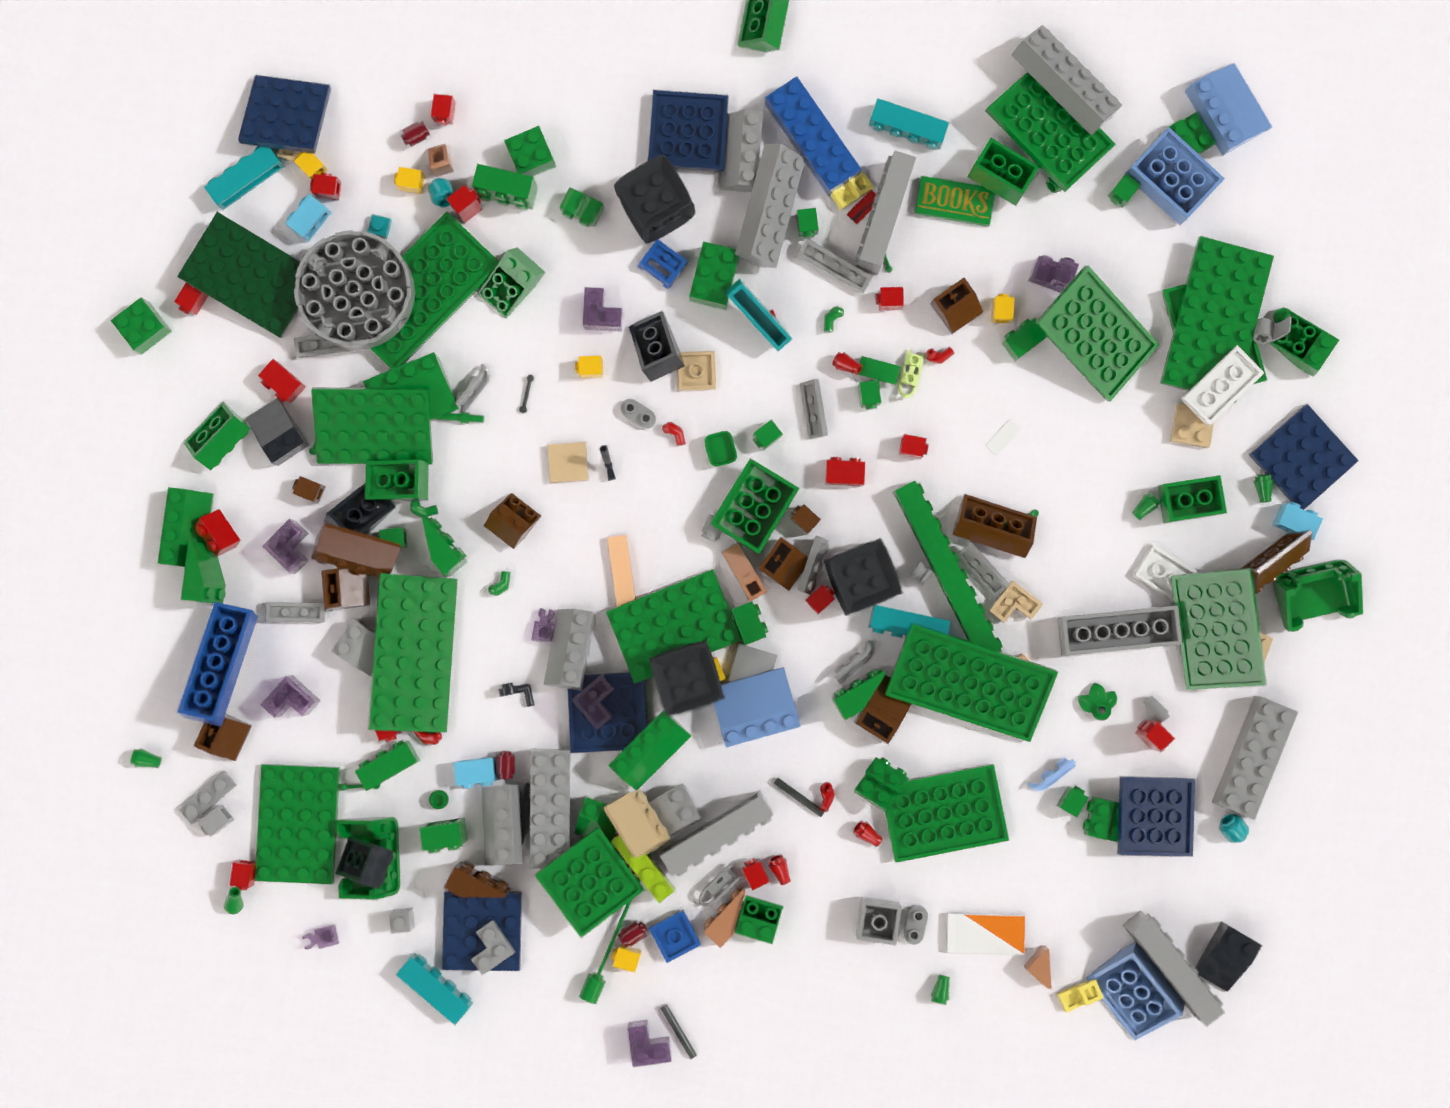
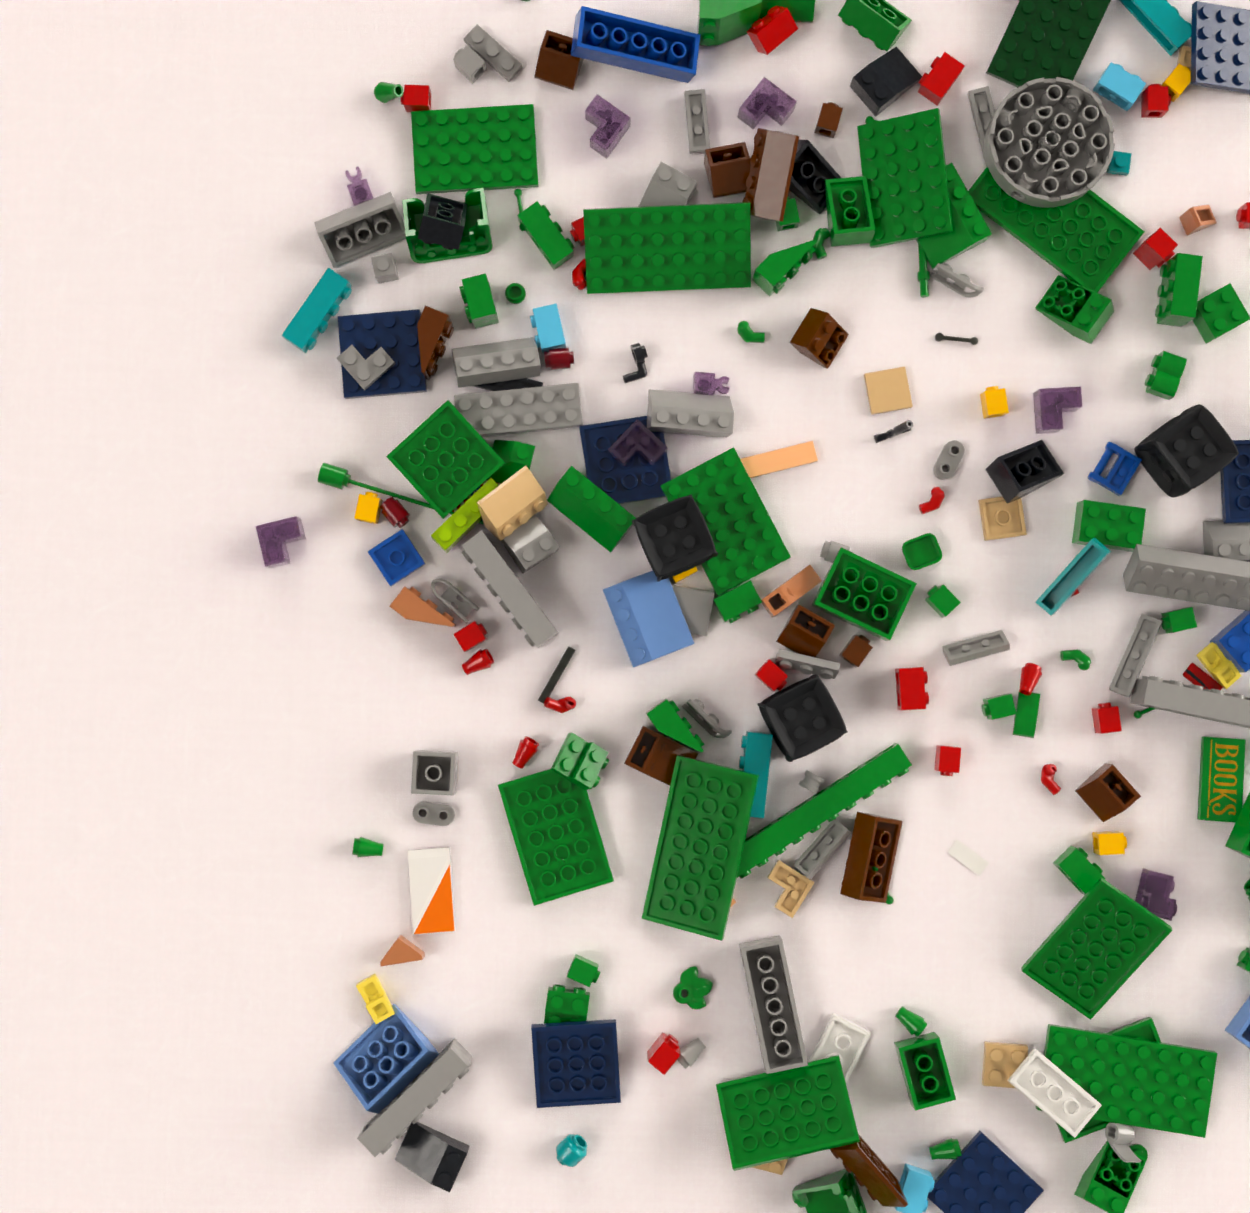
camera: 80 degrees right, 0 degrees up
yellow brick [394,167,425,194] -> none
dark red brick [400,121,430,147] -> none
teal head [428,178,454,208] -> none
pearl dark grey bar [660,1004,697,1059] -> none
green slope [735,895,783,944] -> none
yellowish green piece [898,350,925,398] -> none
light blue piece [1028,758,1076,791] -> none
light grey brick [1212,696,1298,820] -> none
none -> light grey slope [314,192,406,268]

